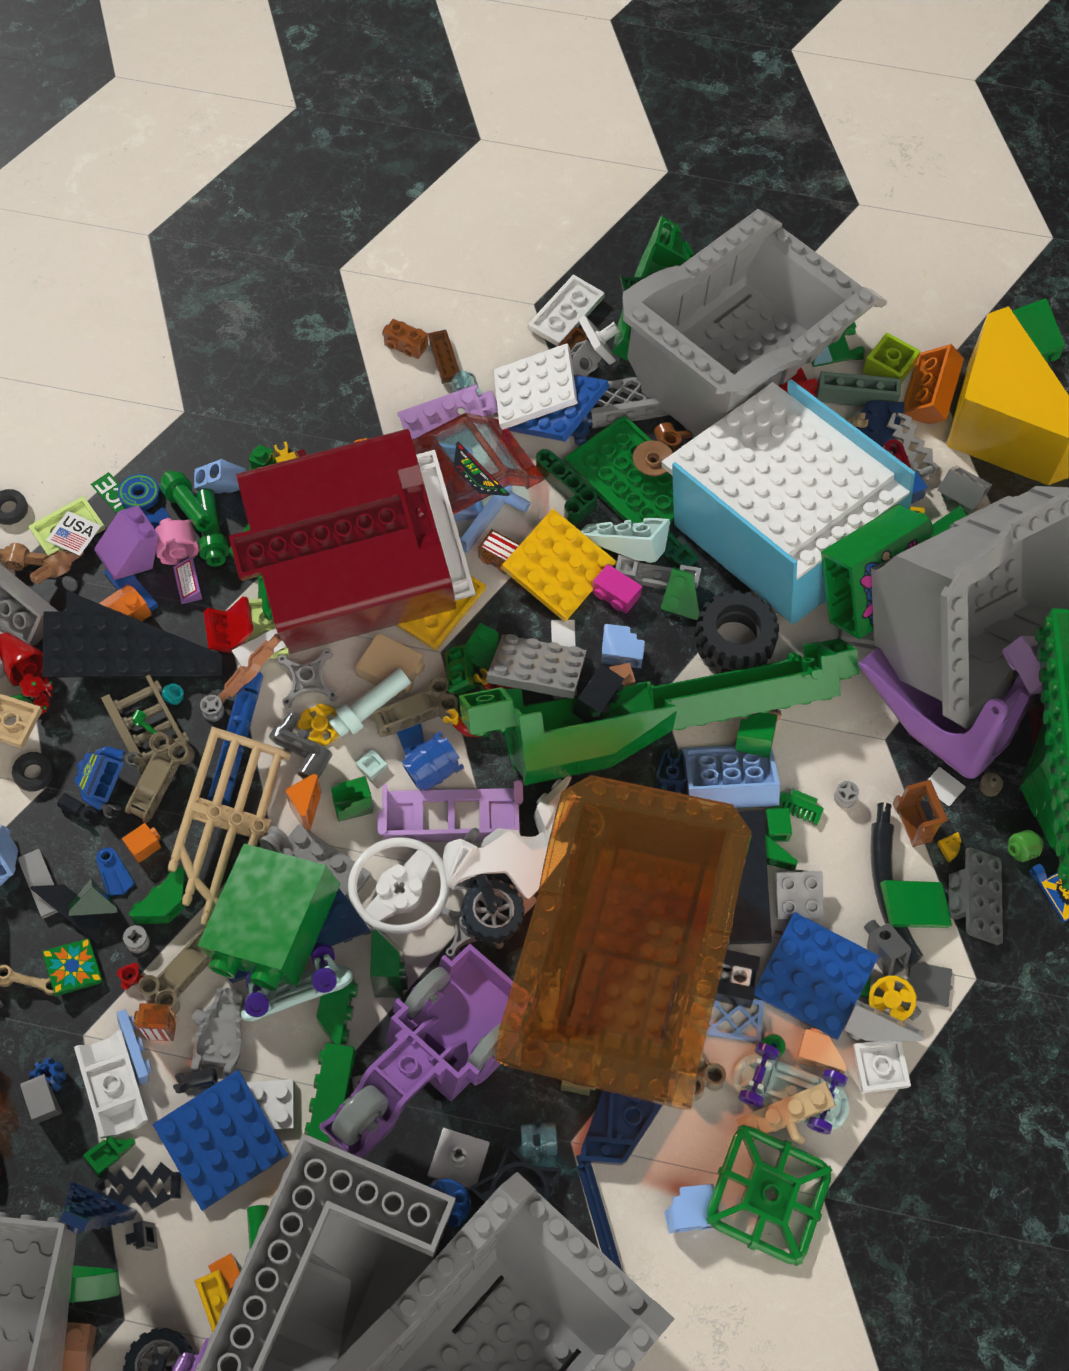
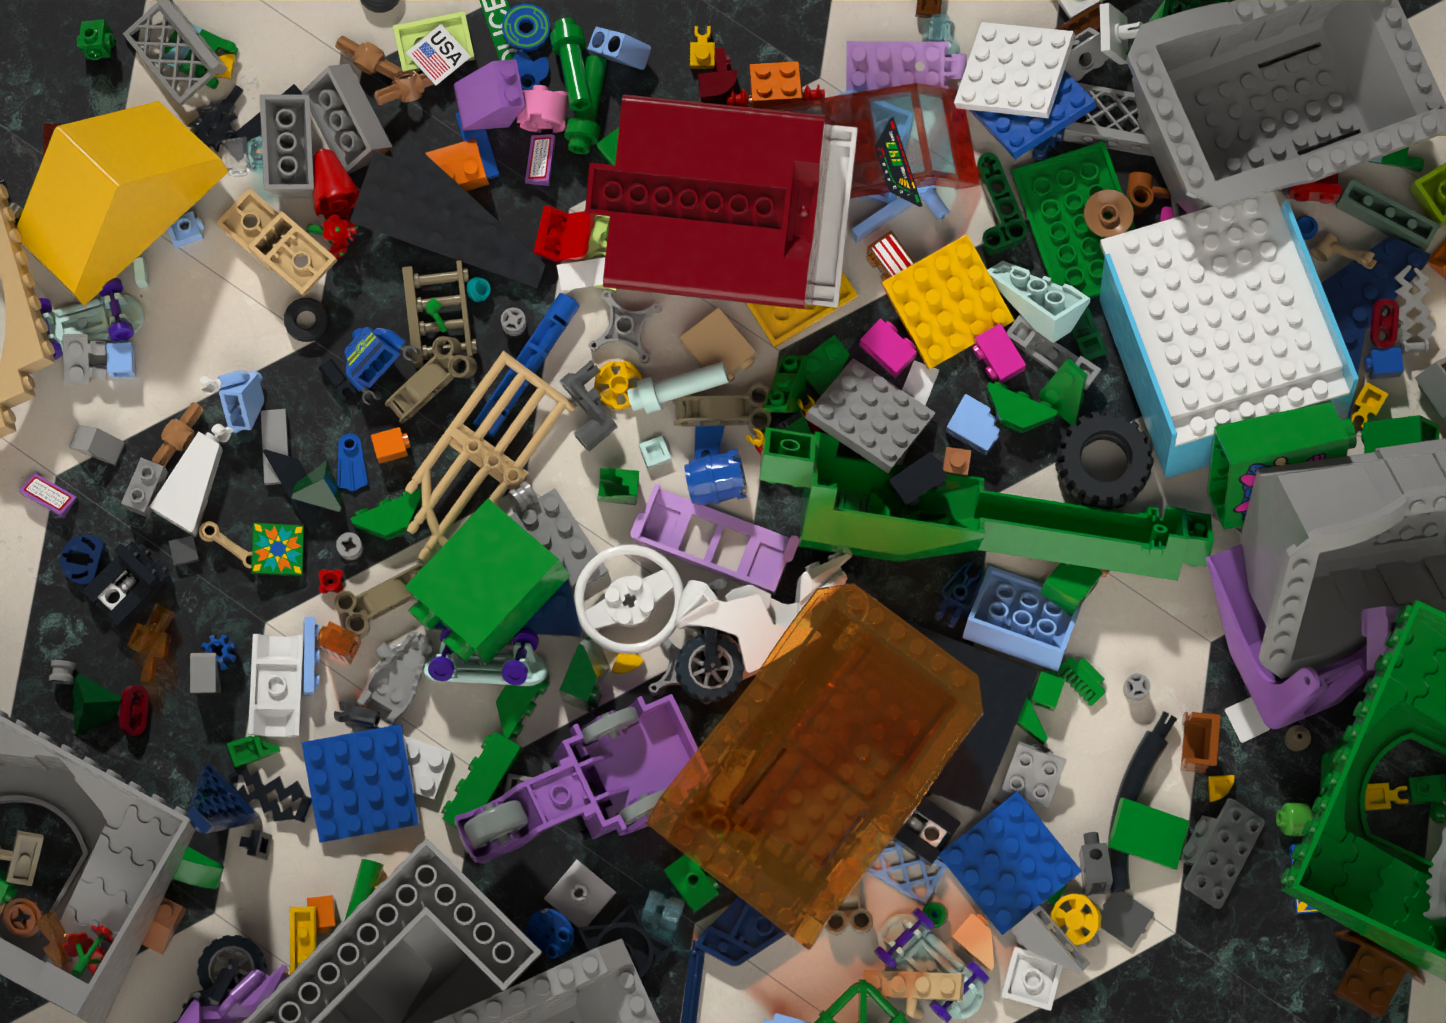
camera: 25 degrees right, 15 degrees up
nougat piece [218,634,282,703] -> none
green brick [248,445,276,471] -> none
orange slope [285,774,322,831] -> none
none -> yellow tile [611,653,644,674]
none -> green brick [664,852,720,913]
none -> dark pink brick [859,318,917,378]
none -> green slope [986,382,1058,433]

